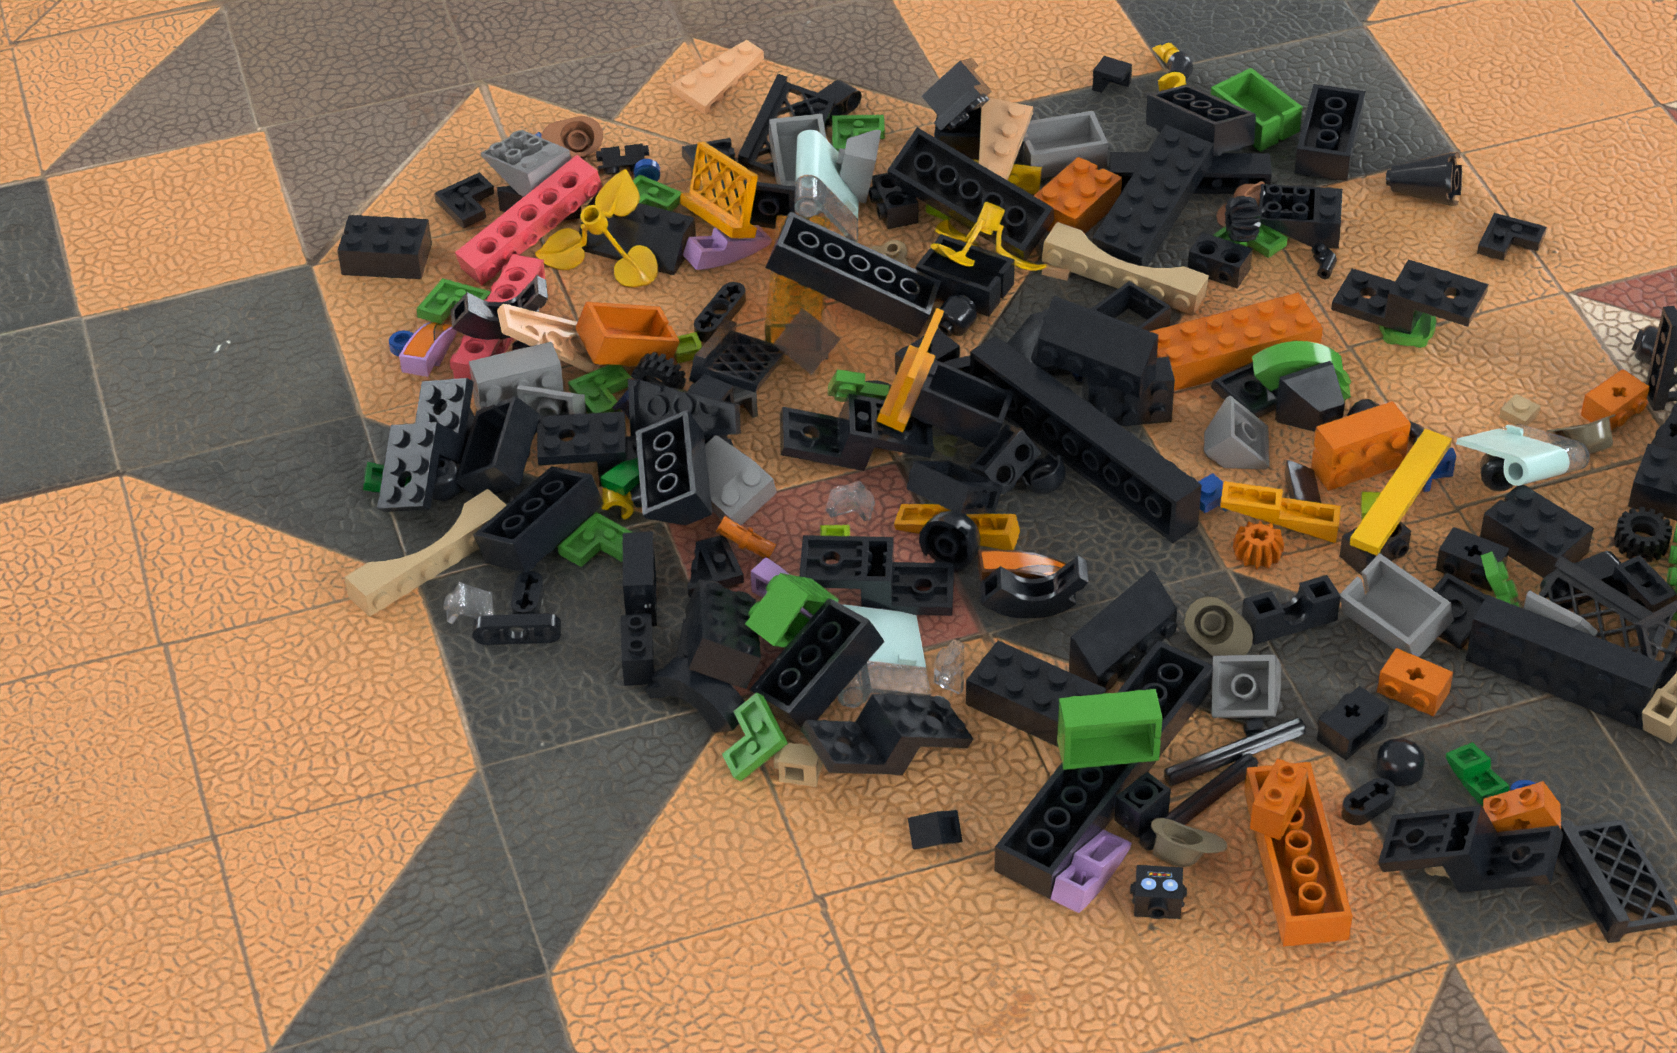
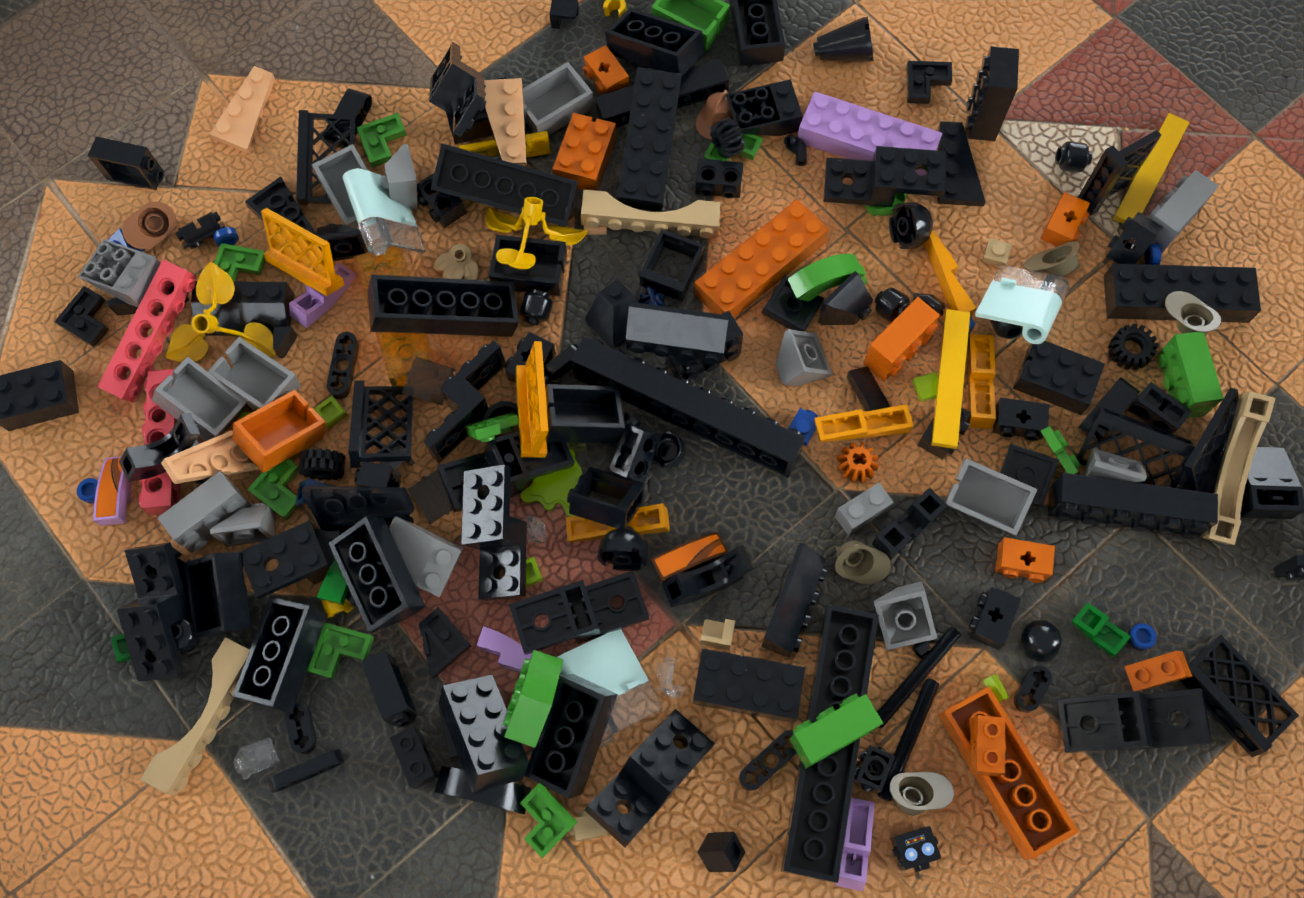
camera: 20 degrees left, 25 degrees up
bright green plate [416,278,491,324] -> none
orange pin [715,515,777,559] -> none
none -> black window [88,137,164,190]
none -> light grey piece [152,356,247,441]
none -> light grey piece [208,337,301,411]
none -> black slope [273,326,297,358]
none -> clear smoke piece [407,470,453,524]
none -> black bracket [424,340,506,463]
none -> black bracket [461,464,527,601]
none -> lime tile [521,449,583,517]
none -> orange brick [583,45,630,95]
none -> tan panel [700,619,735,650]
none -> black beam [739,730,797,791]
none -> lavender brick [798,91,943,176]
none -> light grey brick [835,483,894,536]
none -> black cylinder [889,202,933,249]
none -> light orange slope [924,230,976,318]
none -> black wing [938,121,985,206]
none -> black brick [965,46,1019,141]
none -> light orange slope [967,334,996,429]
none -> lime tile [983,674,1010,702]

